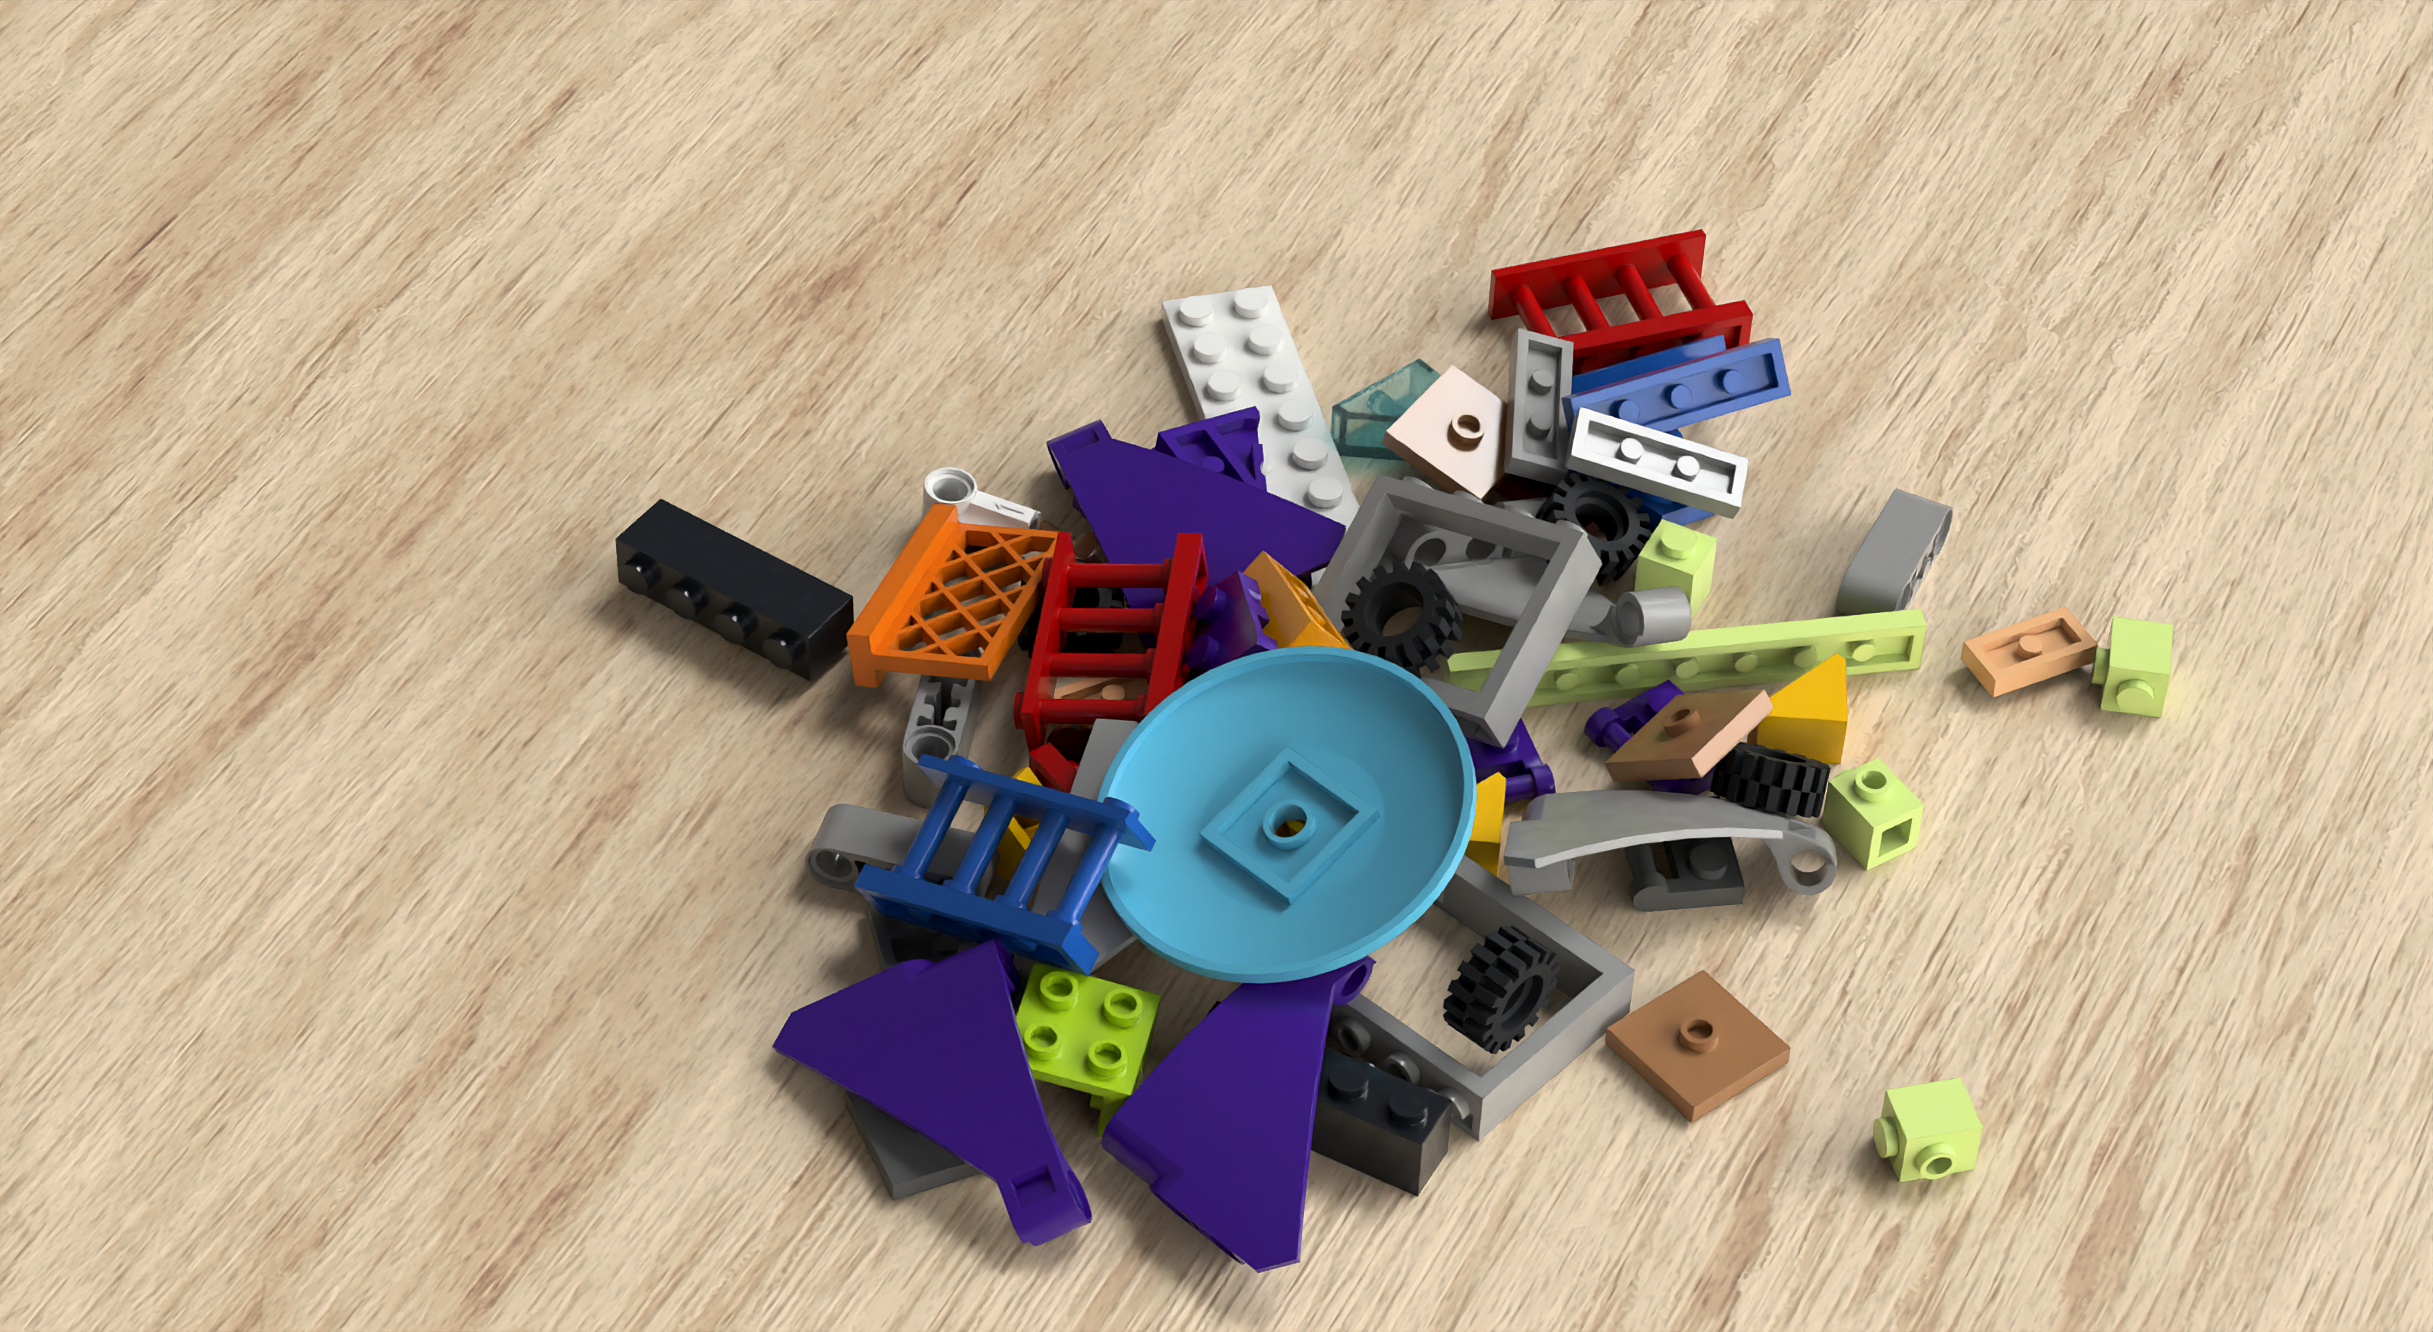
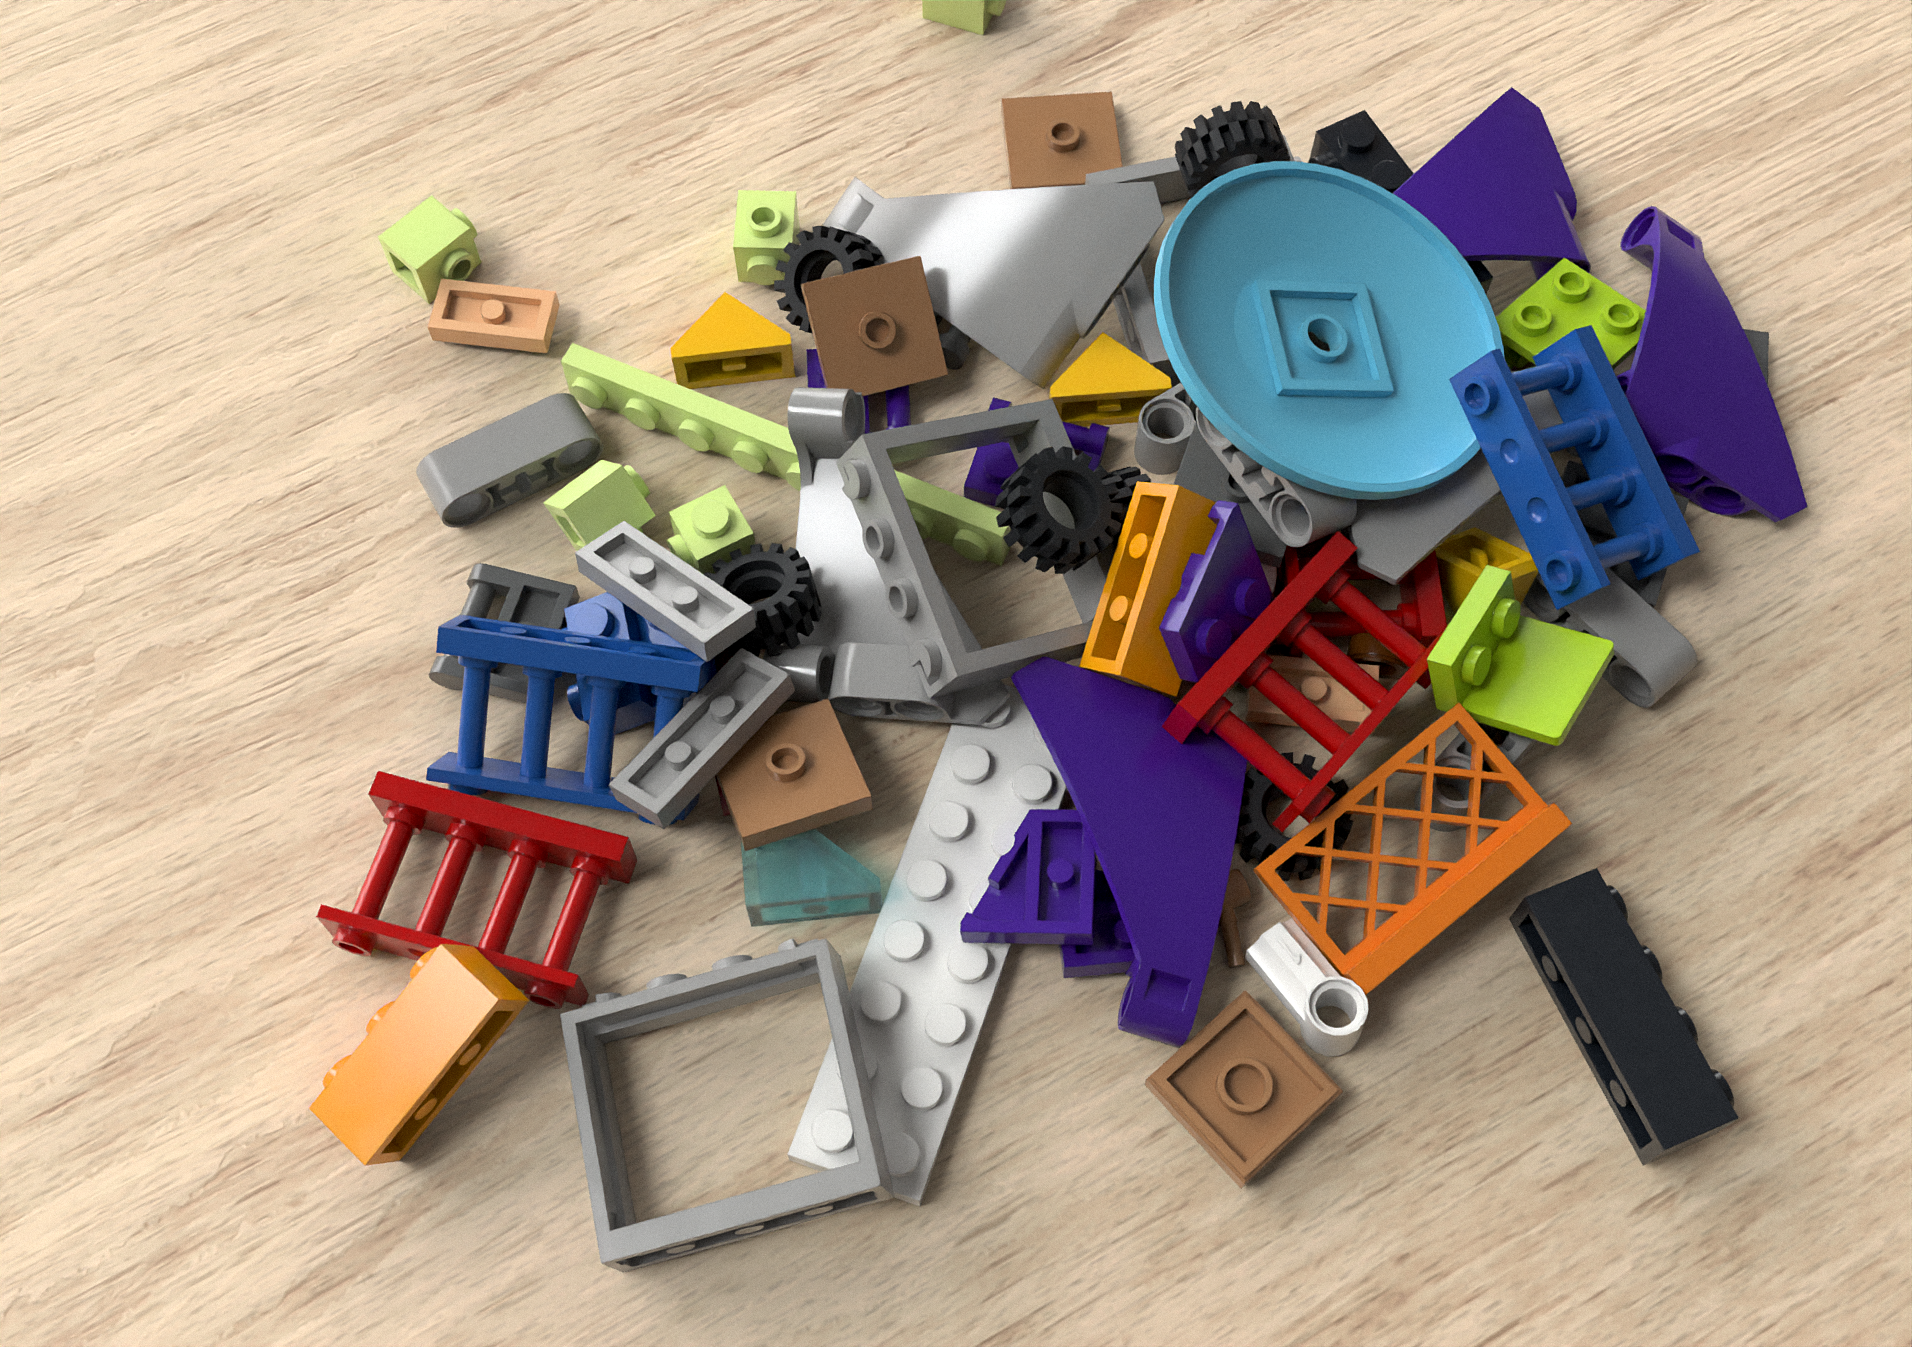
camera: 145 degrees left, 20 degrees up
none -> light orange brick [309,944,530,1166]
none -> dark grey plate [429,563,580,703]
none -> yellowish green brick [543,460,656,551]
none -> light grey window [560,938,895,1273]
none -> medium nougat plate [1145,990,1343,1189]
none -> lime bracket [1427,565,1614,746]

